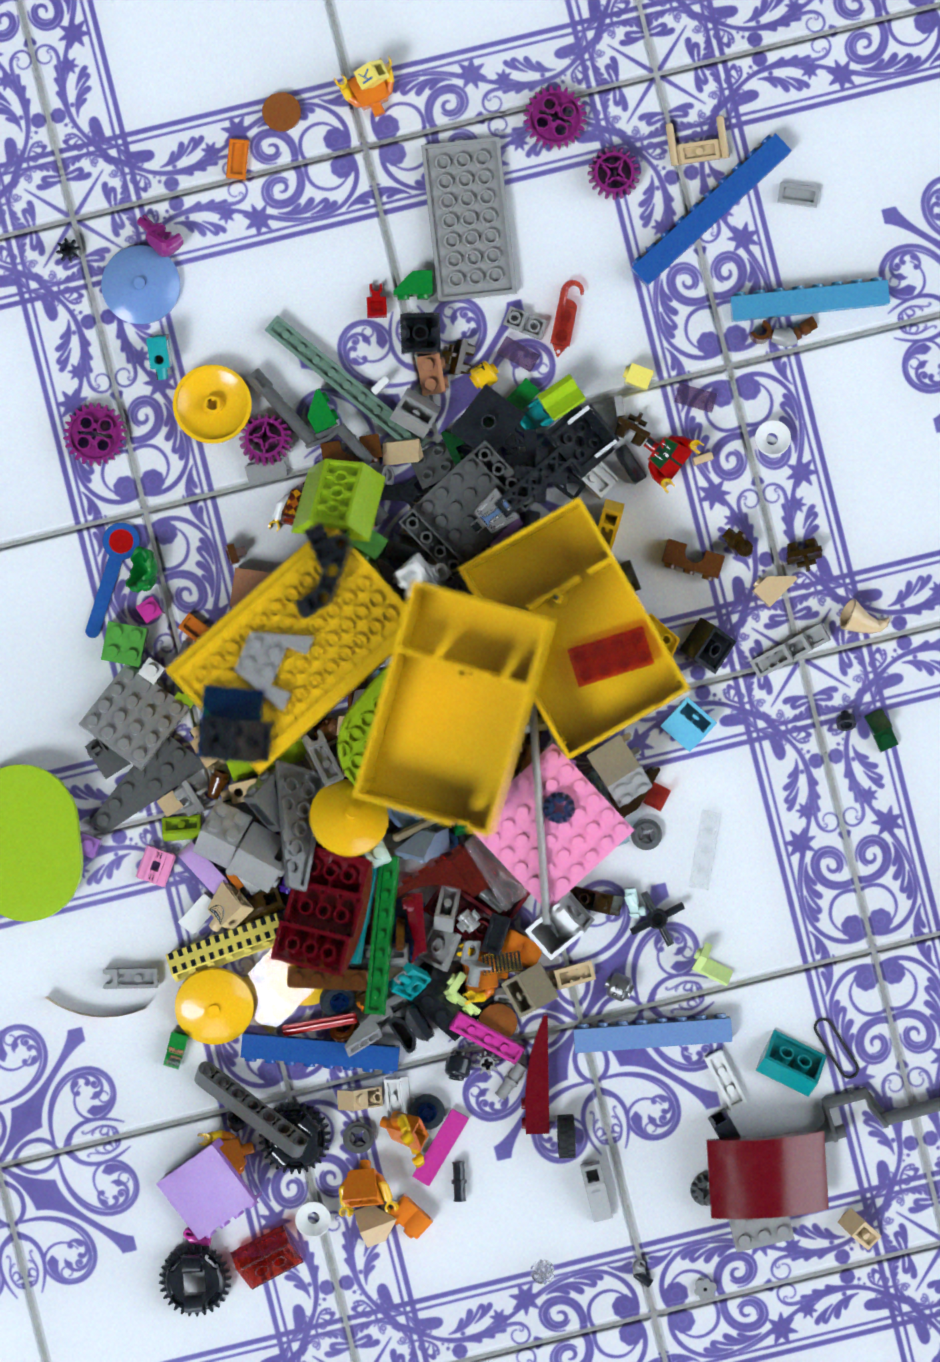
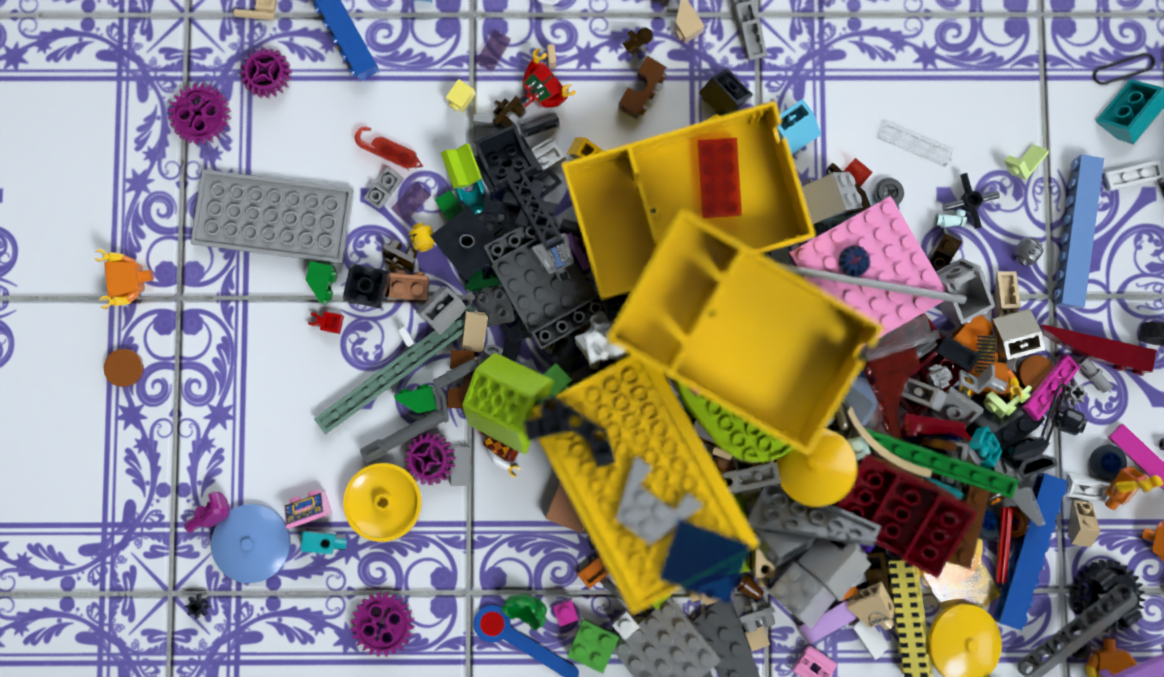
camera: 80 degrees left, 5 degrees down
lime slope [162,814,202,842] -> none
black bracket [201,716,273,762] -> none
reddish brown tile [224,543,247,566] -> none
orange tile [226,138,249,180] -> none
dark grey gear [343,1122,374,1154] -> none
light yellow brick [354,59,390,90] -> none
none -> slope [284,489,333,529]
none -> tan sticker [848,406,932,478]
none -> black piece [1040,383,1066,442]

